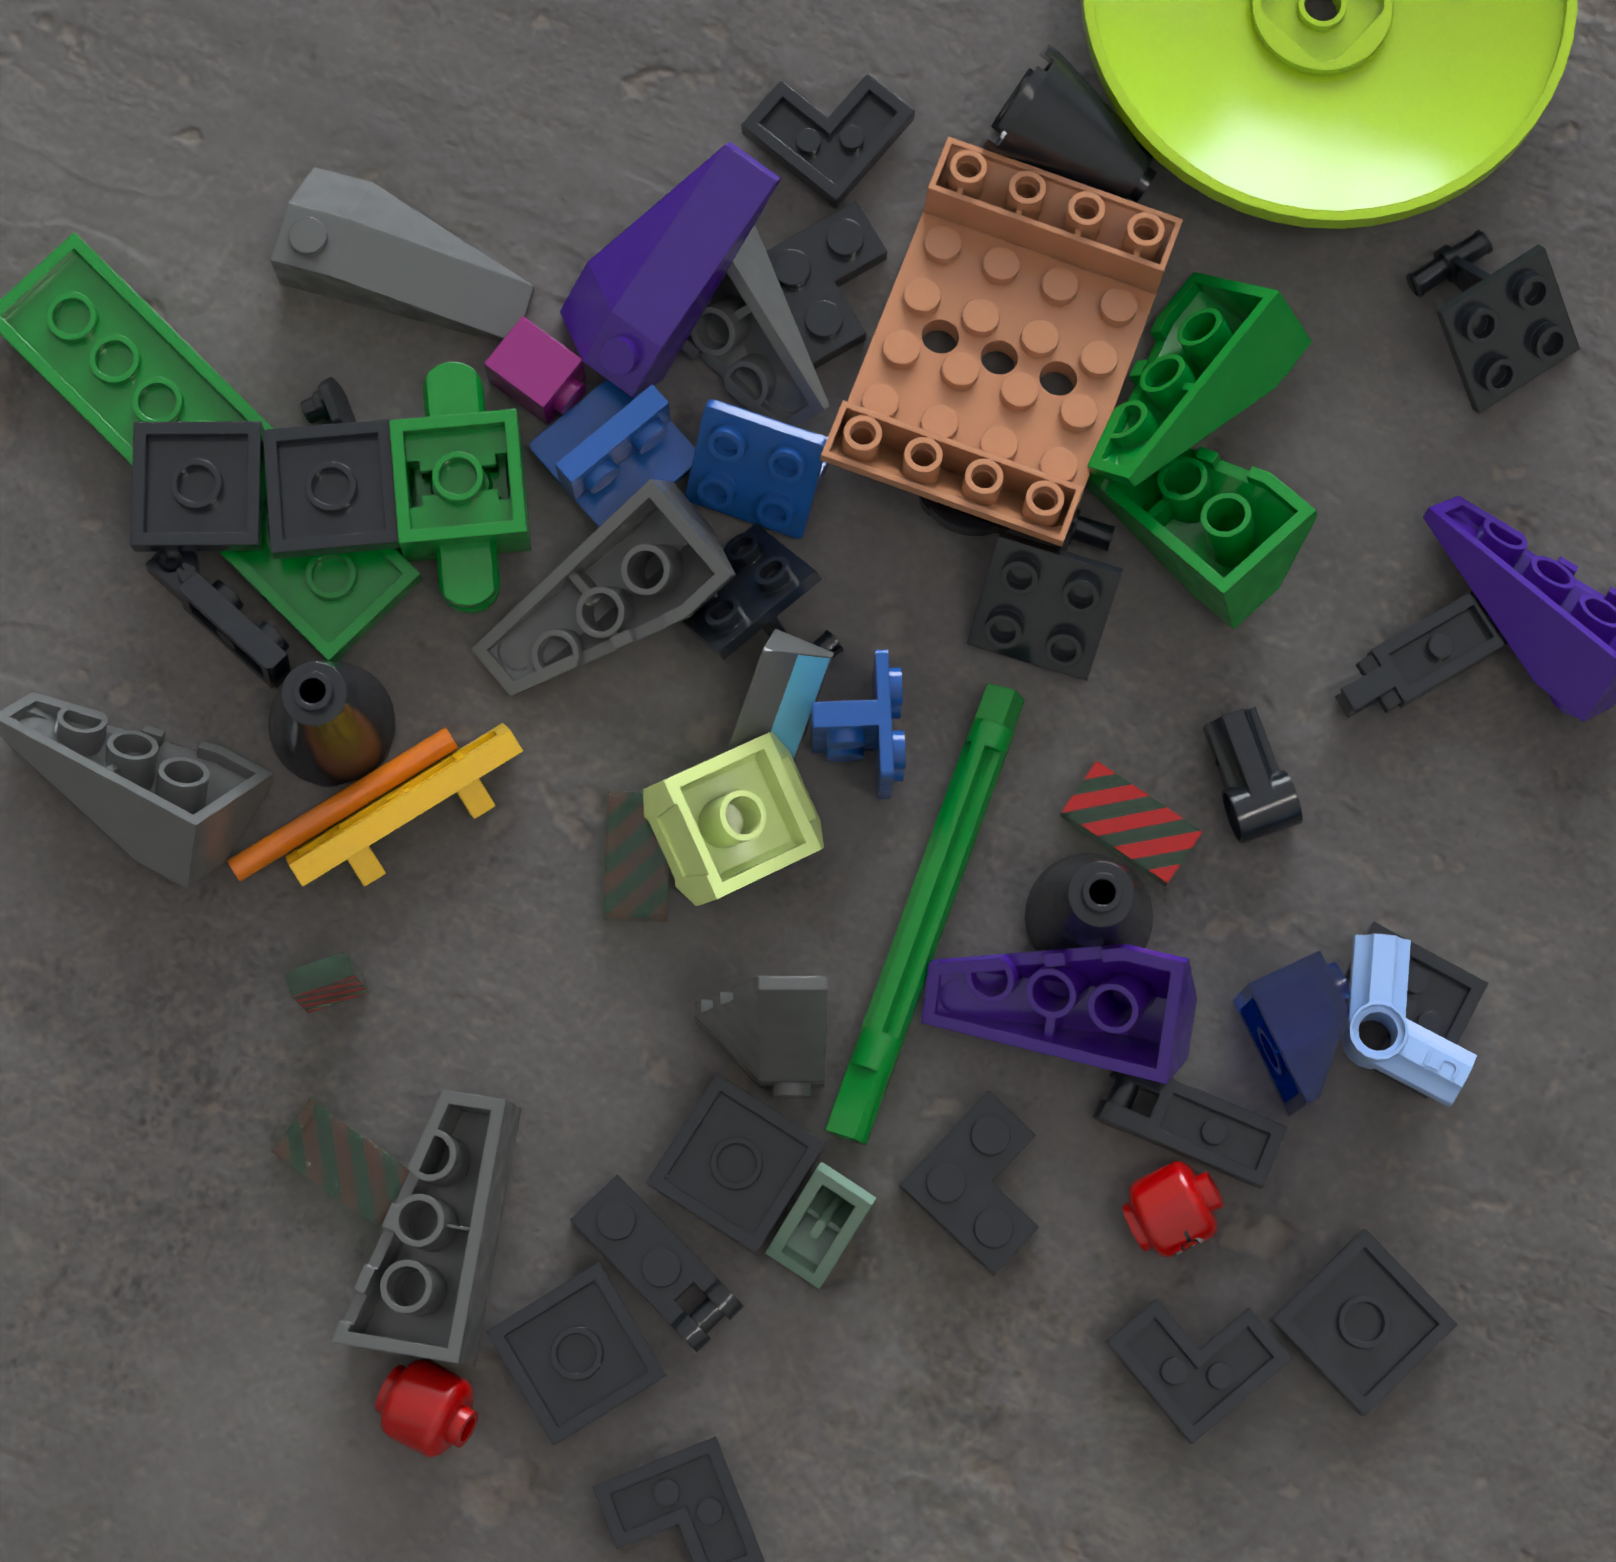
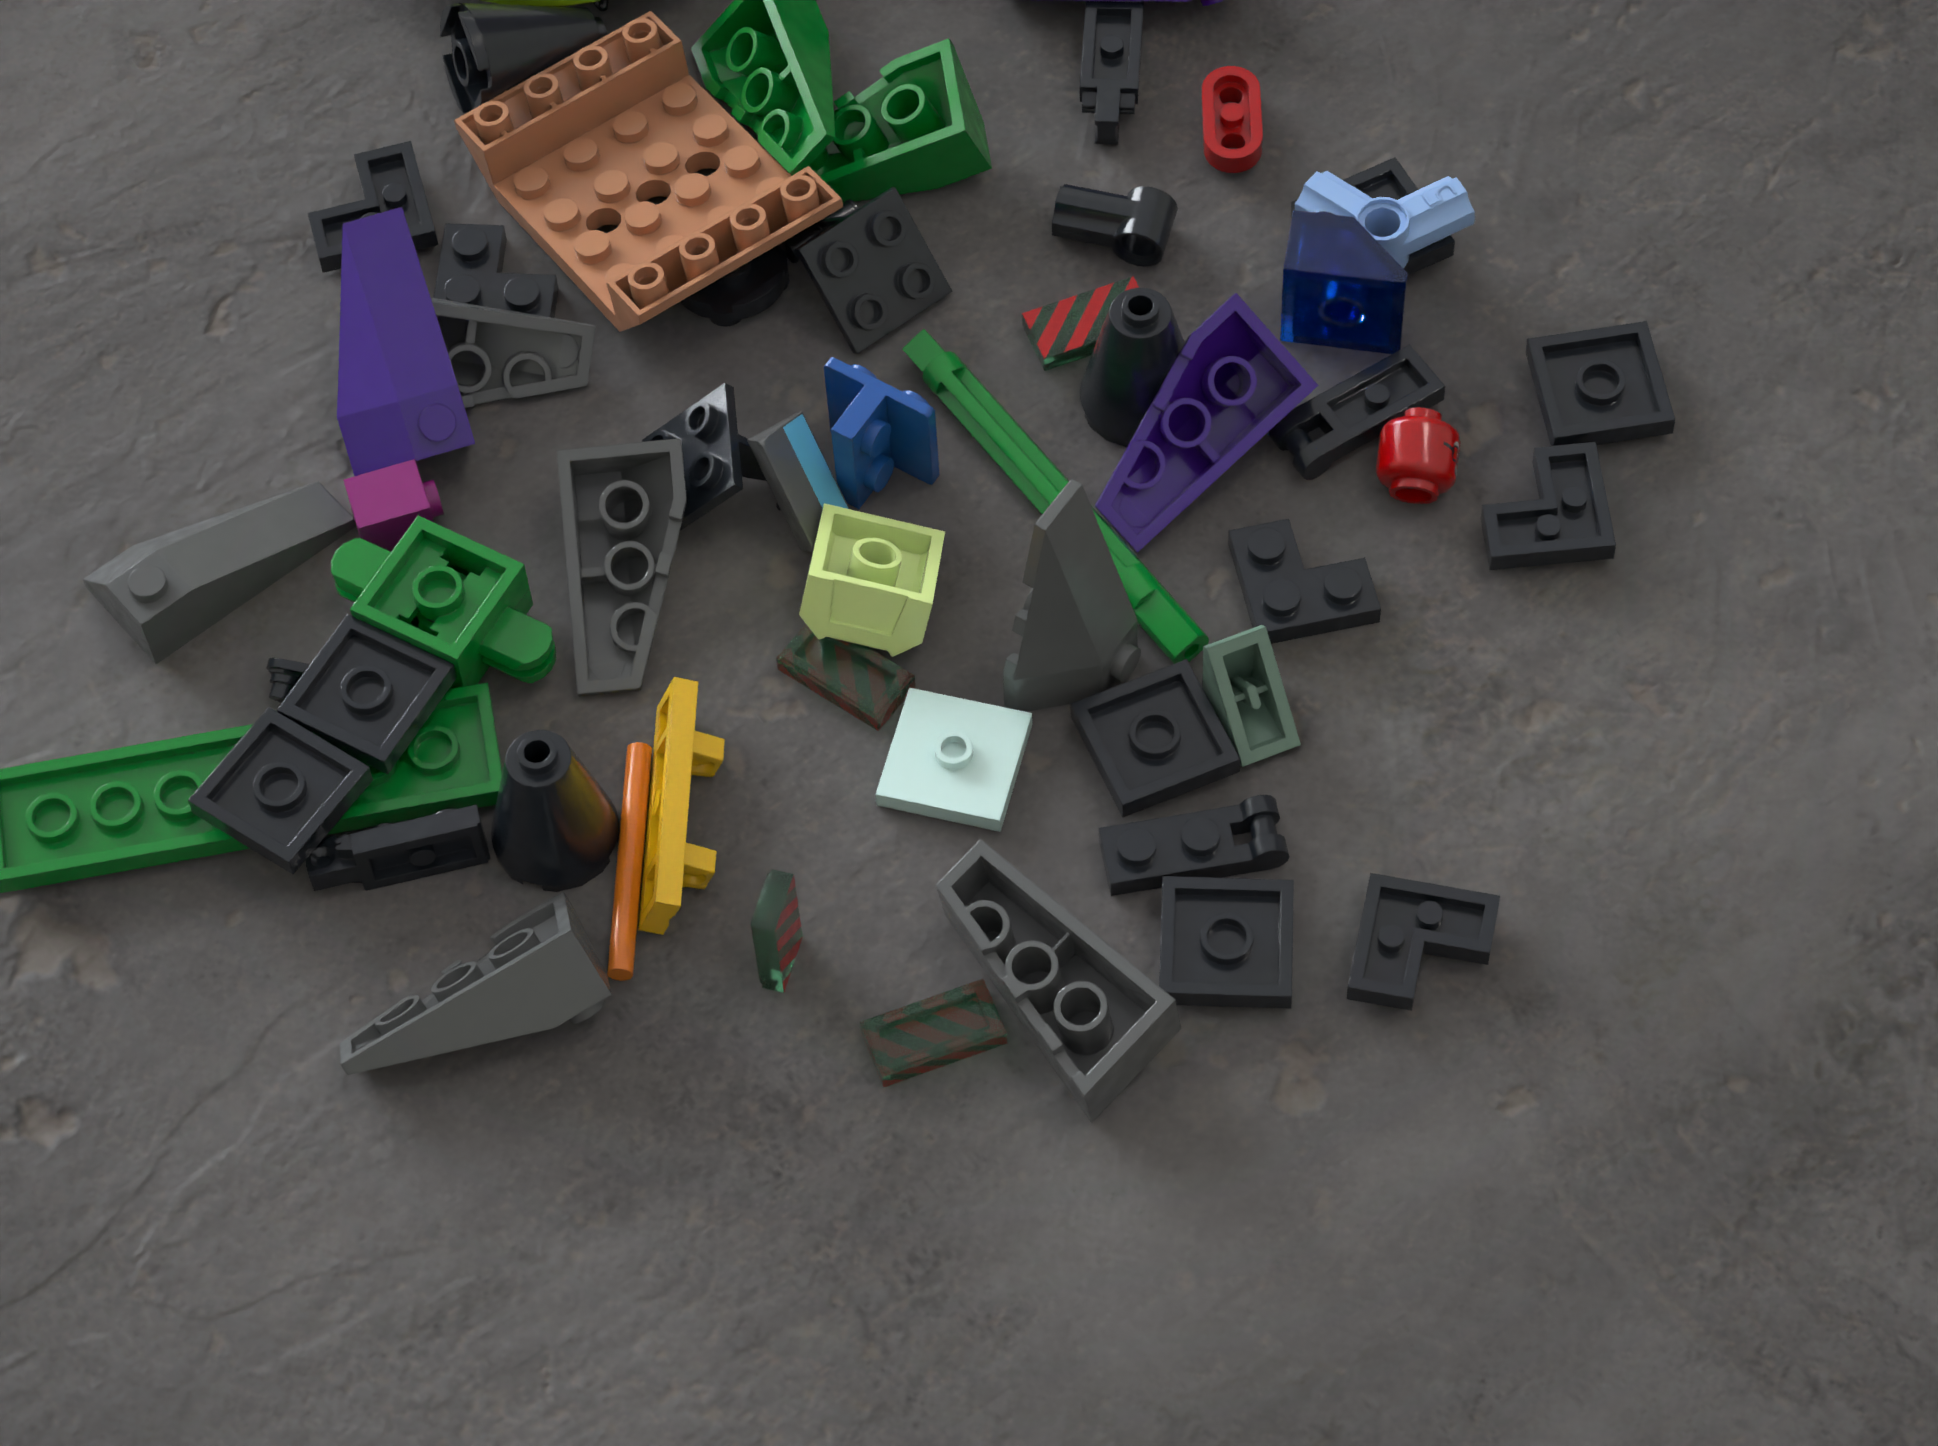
camera: 50 degrees left, 20 degrees down
red head [375,1359,478,1458] -> none
blue bracket [529,379,695,528] -> none
blue bracket [685,399,830,539] -> none
none -> light aqua plate [876,688,1032,832]
none -> red plate [1202,66,1263,173]

